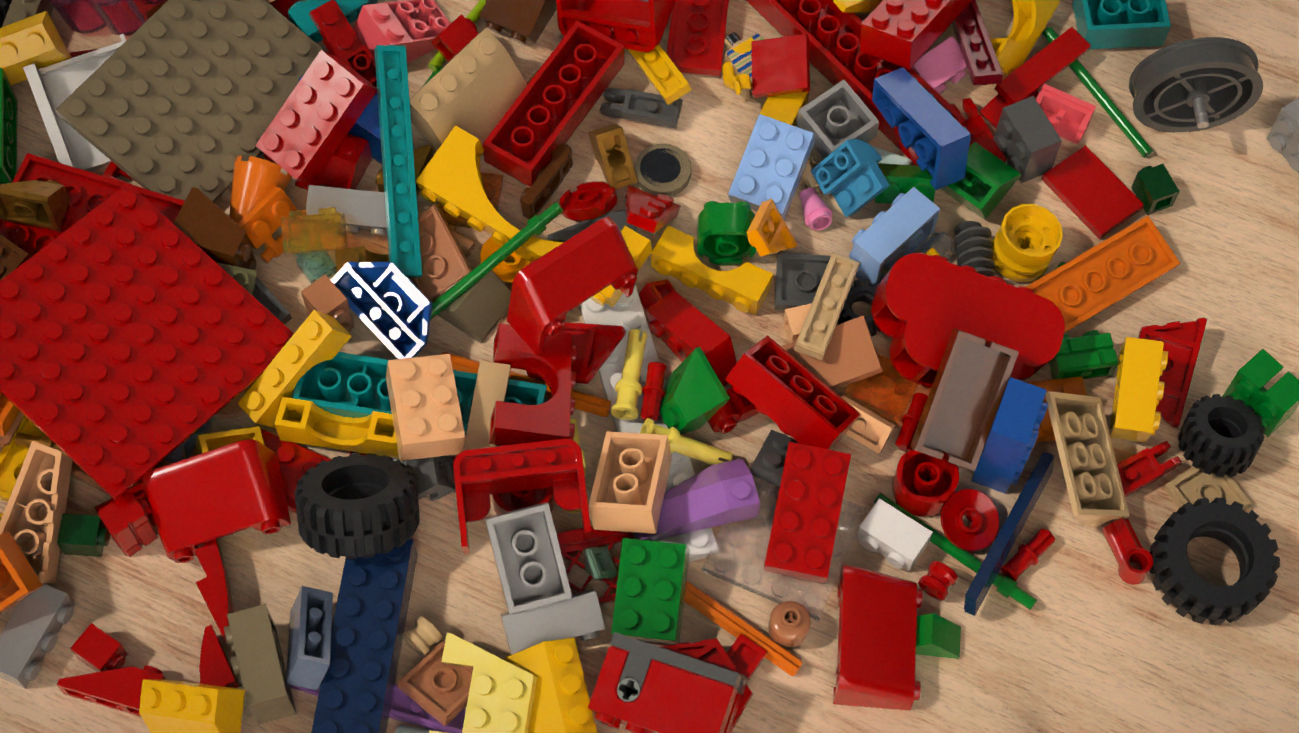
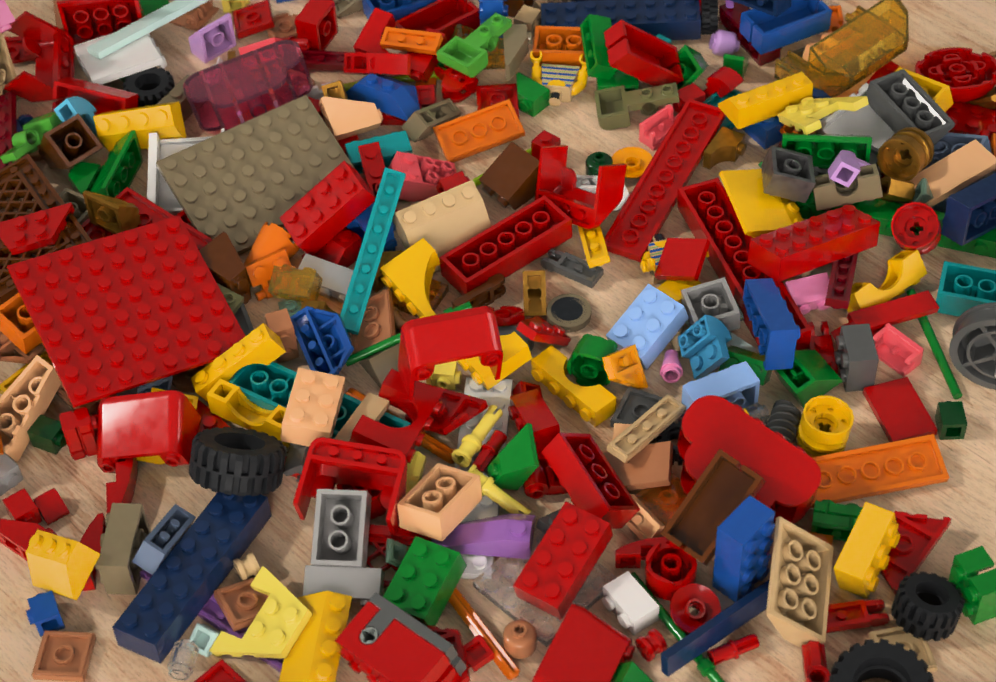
camera: 25 degrees right, 15 degrees down
none -> red slope [33,488,70,525]
none -> red slope [615,537,666,569]

